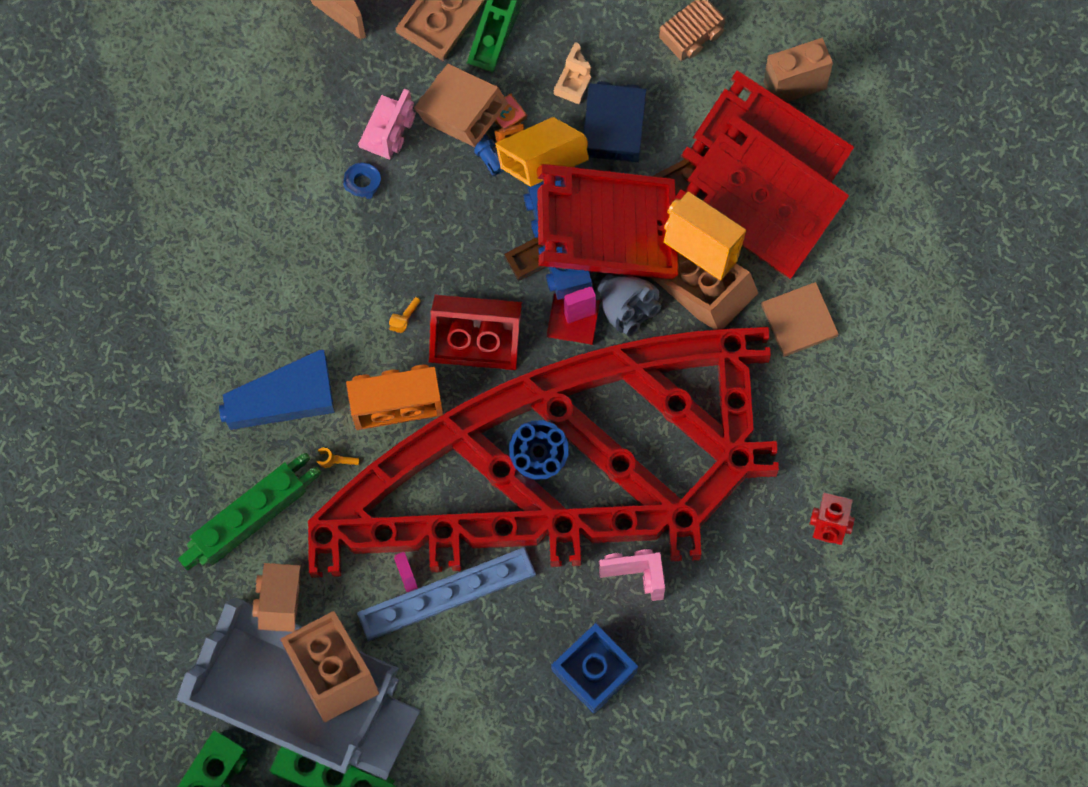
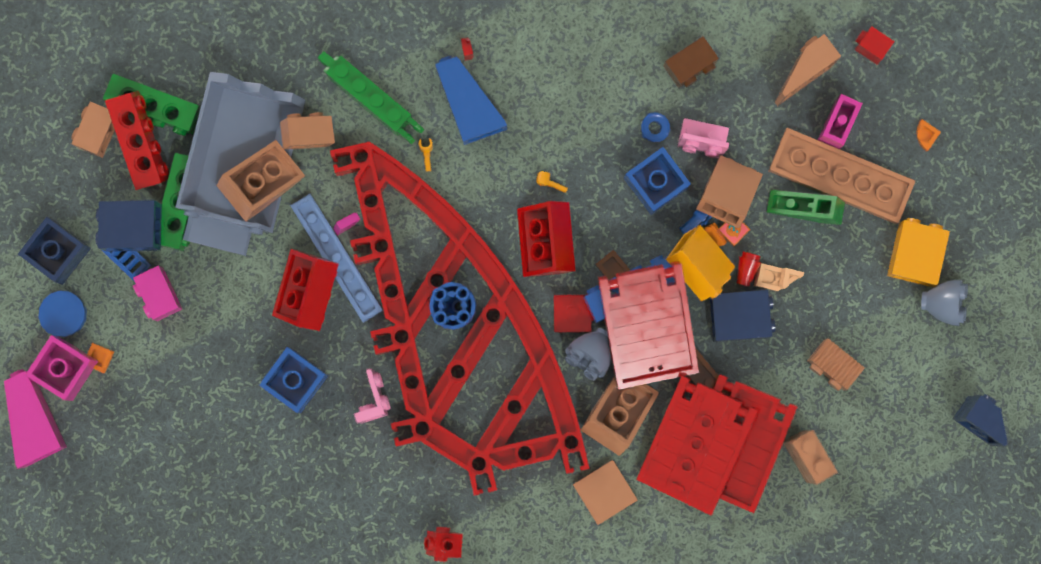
camera: 75 degrees right, 10 degrees up
orange brick [346,365,443,430] -> none
dark pink tile [564,287,596,323] -> none
light orange brick [664,192,746,281] -> none
none -> red slope [272,249,339,331]
none -> red tile [460,37,474,61]
none -> blue brick [624,147,691,215]
none -> reddish brown brick [663,36,719,88]
none -> red cone [736,251,761,287]

